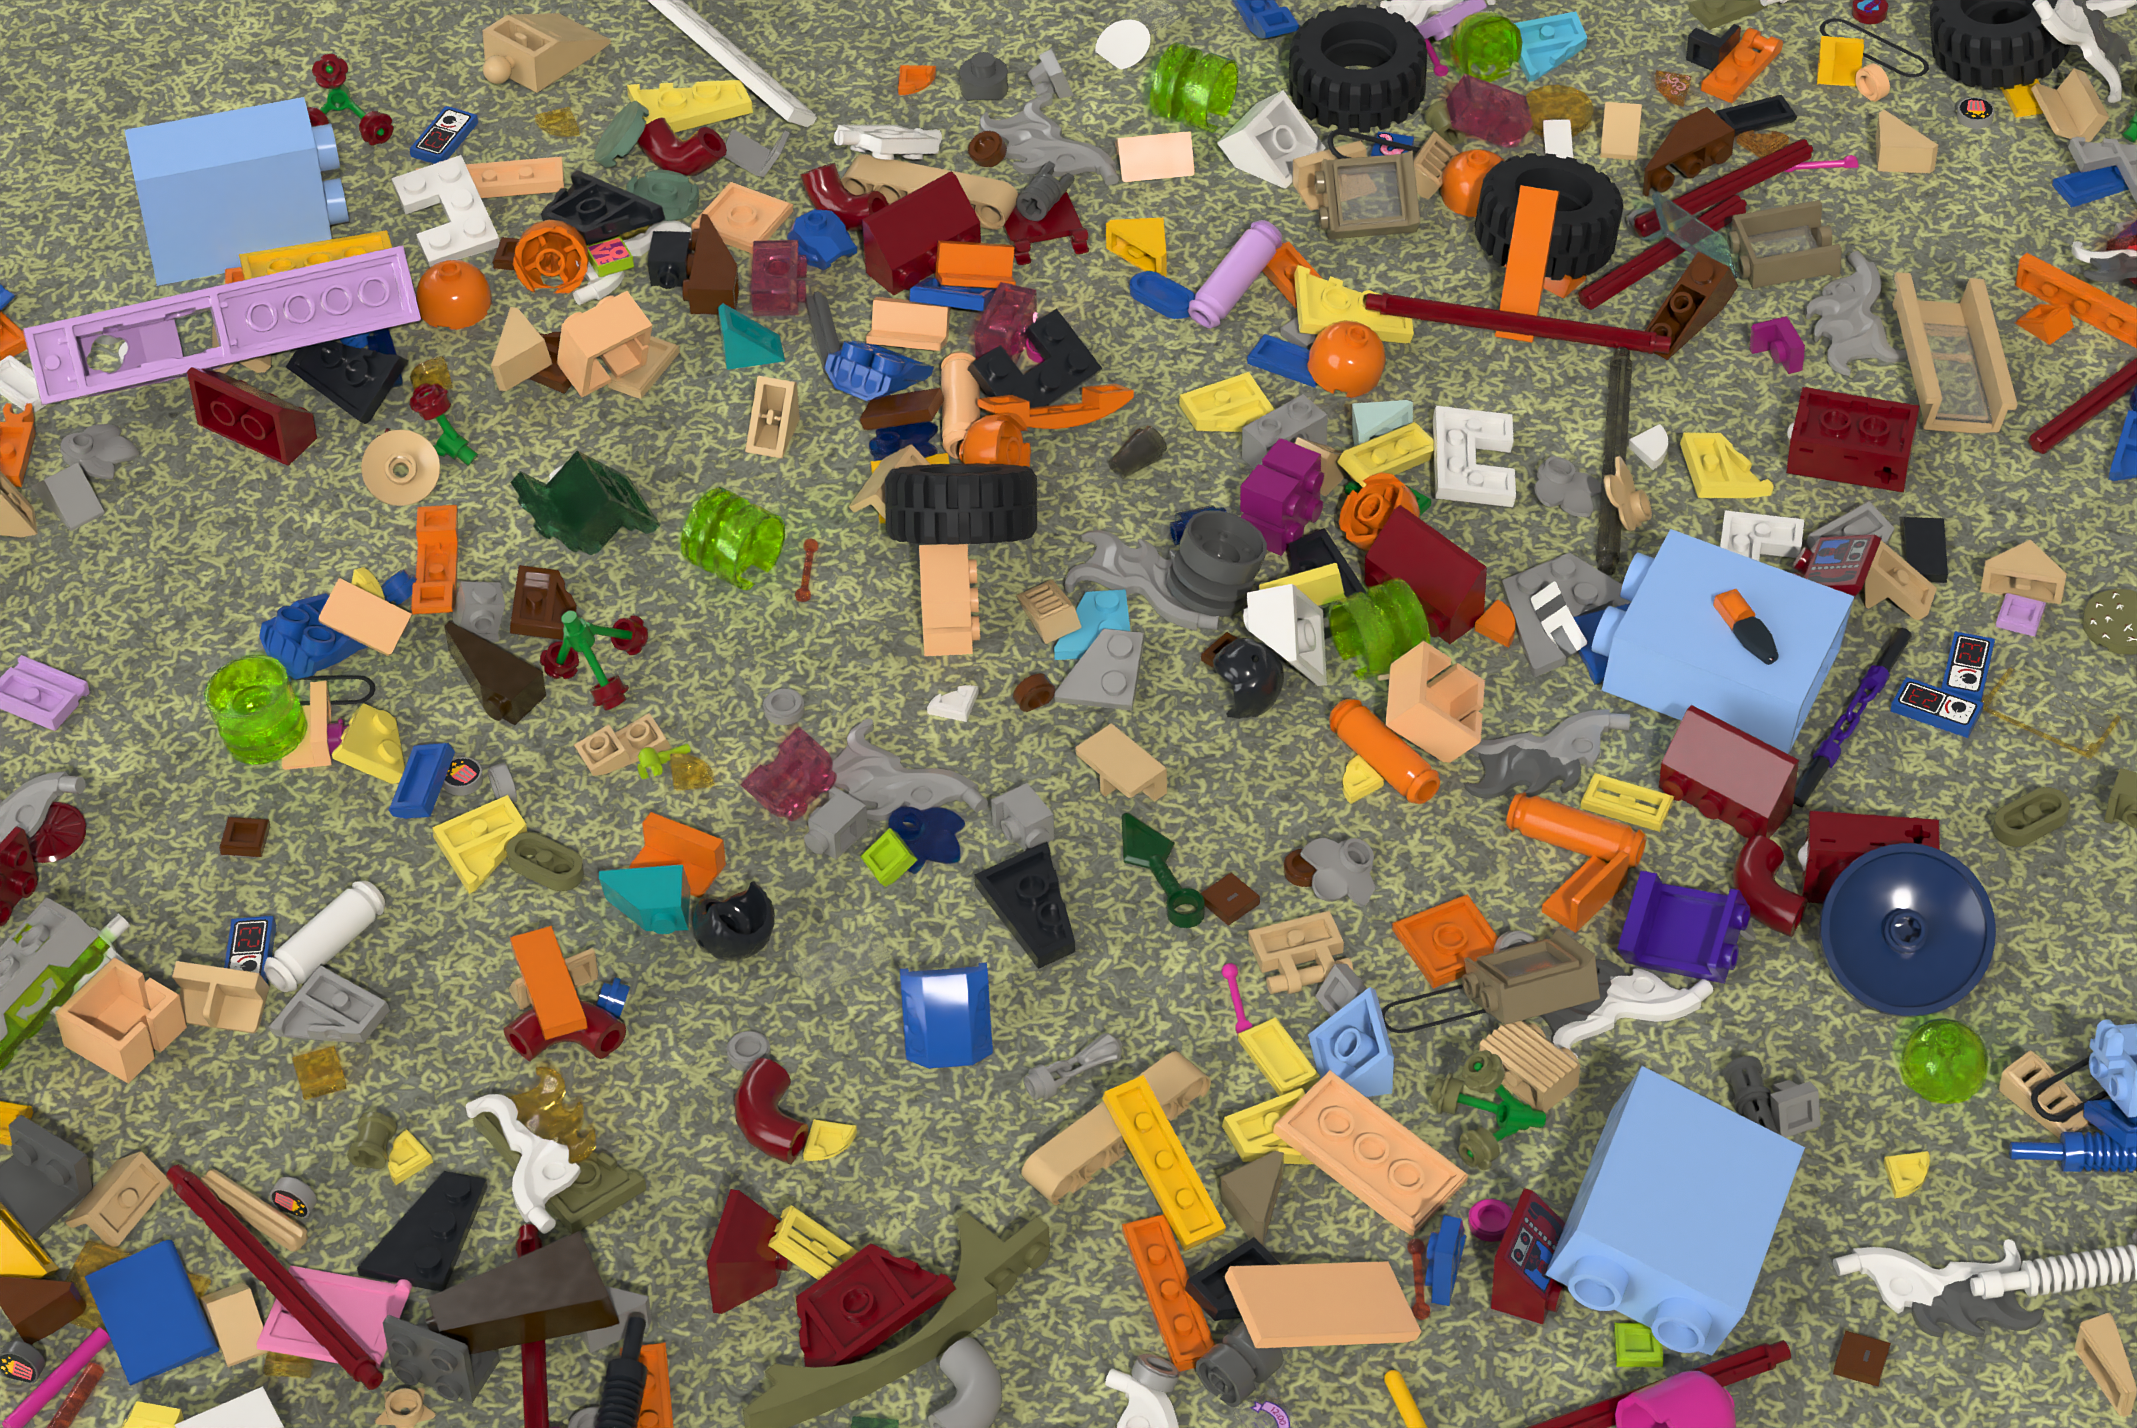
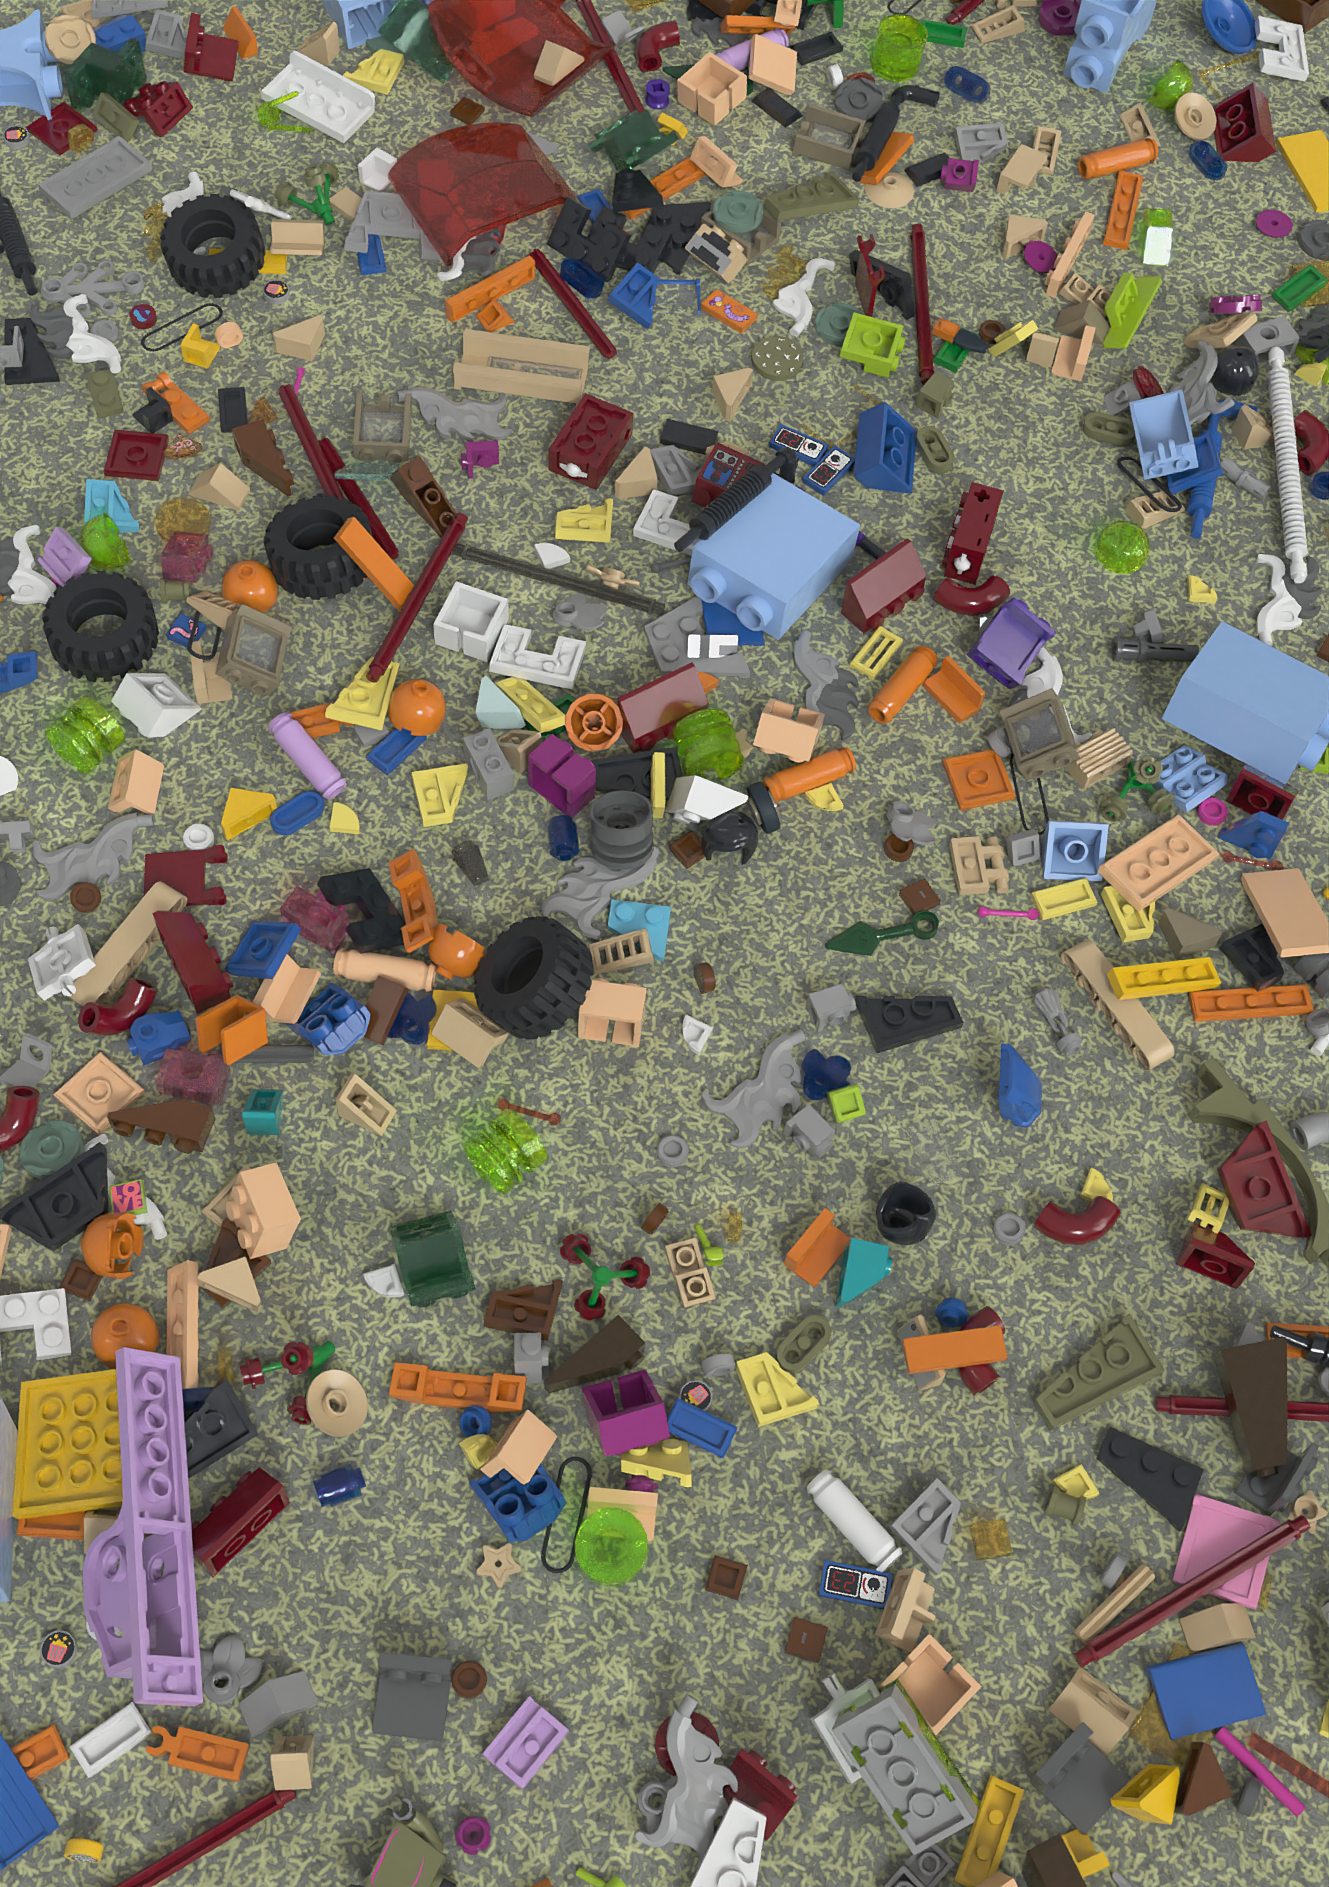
camera: 85 degrees left, 15 degrees up
piece [466,1067,597,1234] -> none
black brick [648,231,693,289] -> none
clear pink cylinder [740,726,837,822] -> none
orange panel [935,240,1016,289] -> none
dark grey hinge [1016,161,1075,221] -> none
light grey wing [1054,629,1145,711] -> none
tan panel [1076,723,1167,801] -> none
white sticker [1543,120,1573,159] -> none
piece [1713,589,1779,665] -> none
dark blue dish [1819,843,1996,1017] -> none
lavender tile [1996,593,2046,637] -> none
none -> dark red tile [104,429,169,481]
none -> light nougat plate [166,1260,199,1397]
none -> white tile [183,824,214,851]
none -> orange piece [196,995,268,1065]
none -> clear blue brick [313,1463,366,1507]
none -> light yellow tile [330,802,360,834]
none -> dark grey bracket [372,1652,453,1741]
none -> white piece [433,581,509,662]
none -> reddish brown tile [451,1661,487,1699]
none -> tan plate [476,1543,521,1588]
none -> magenta piece [582,1369,670,1457]
none -> tan slope [615,446,658,499]
none -> reddish brown tile [641,1202,669,1235]
none -> black piece [674,448,799,552]
none -> black wheel [746,781,781,834]
none -> reddish brown tile [785,1617,828,1663]
none -> blue slope [853,401,917,493]
none -> light blue slope [1152,745,1228,812]

